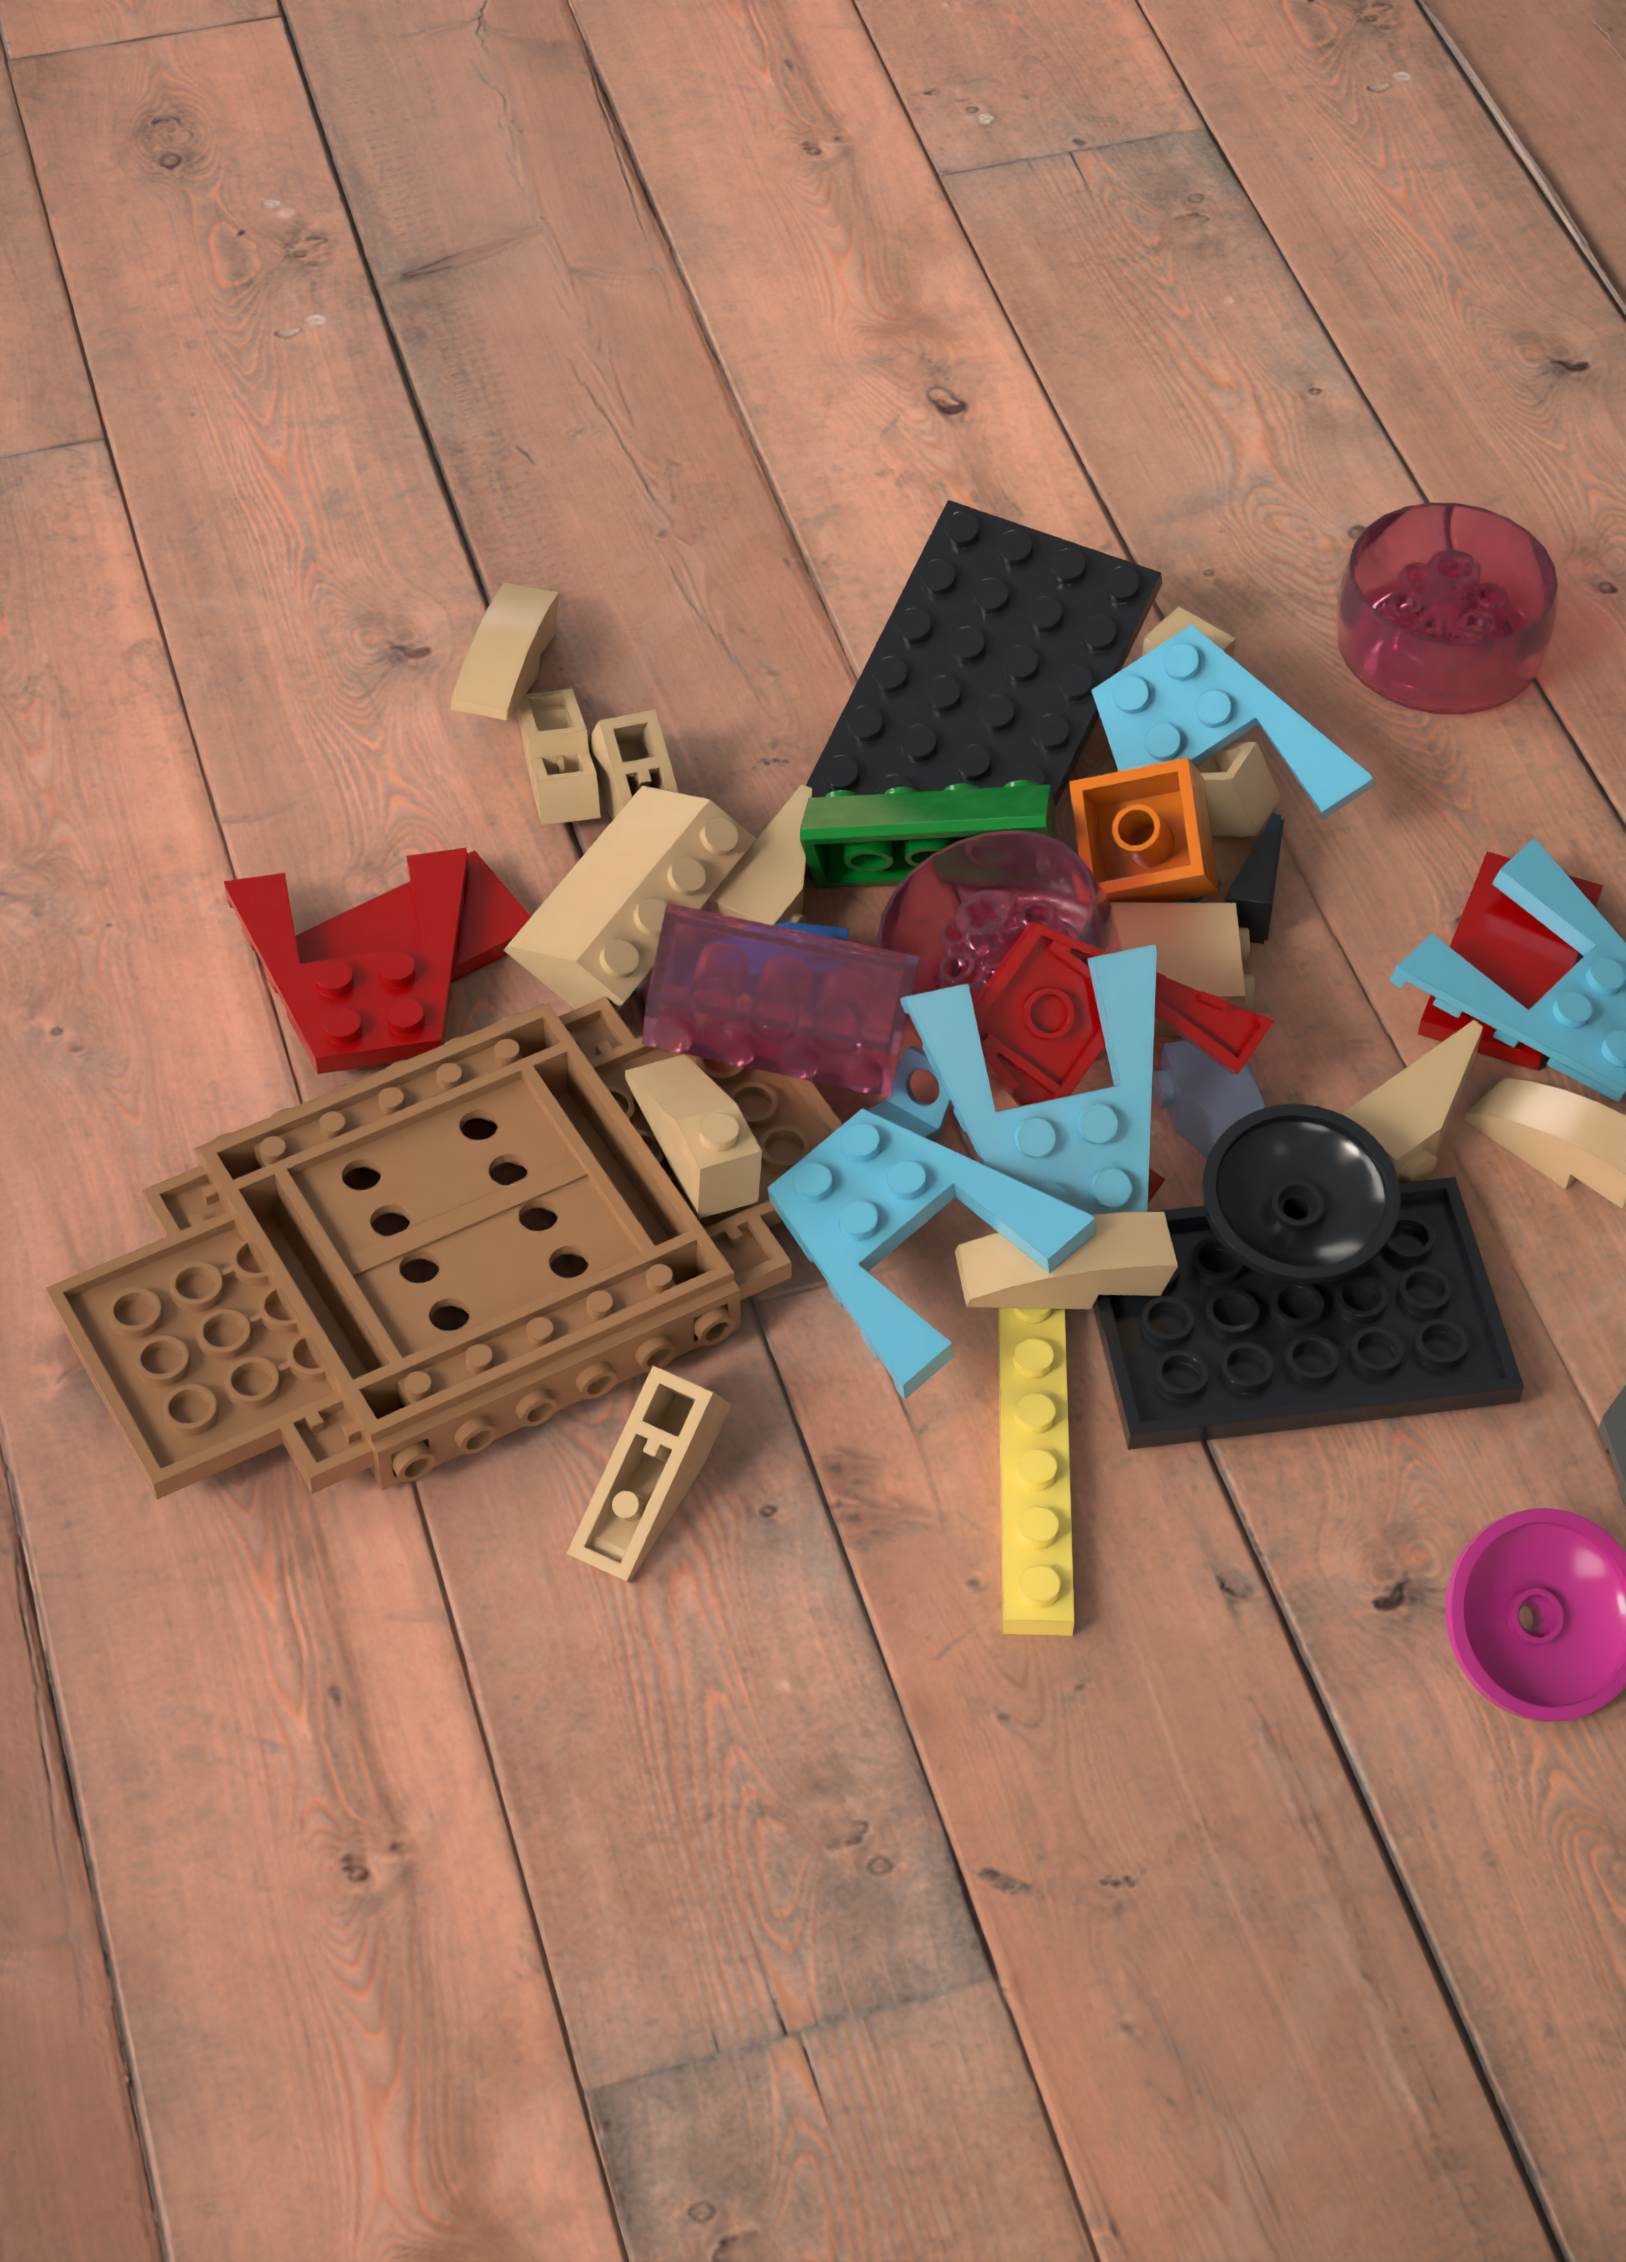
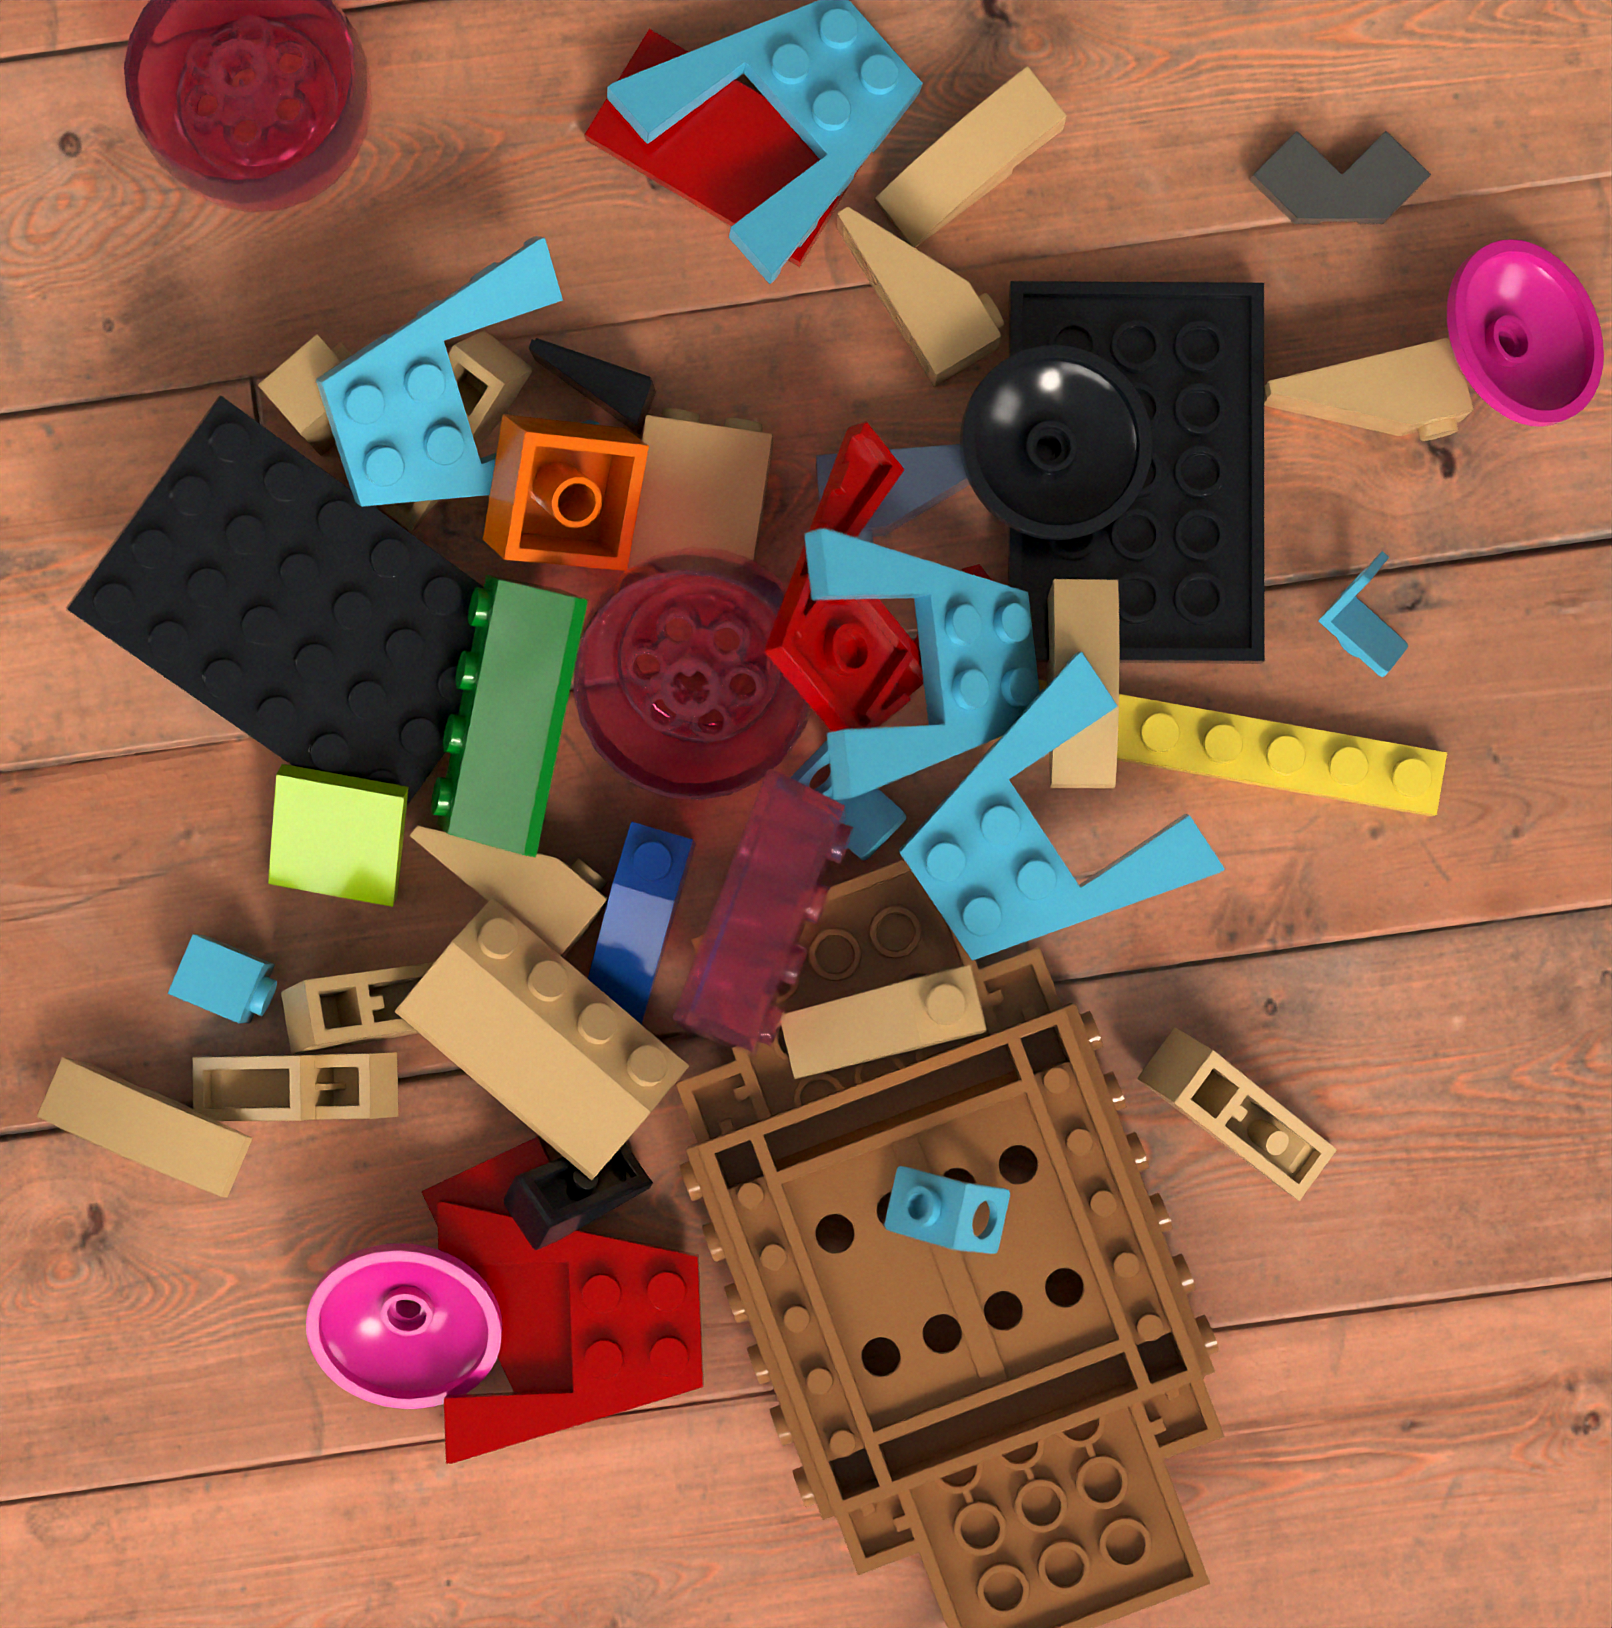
camera: 75 degrees left, 35 degrees up
none -> medium azure brick [168,934,277,1023]
none -> tile [268,764,408,907]
none -> dark pink dish [306,1243,502,1409]
none -> black slope [504,1143,653,1250]
none -> medium azure bracket [885,1166,1010,1254]
none -> tan slope [1264,337,1474,441]
none -> medium azure bracket [1318,551,1408,677]

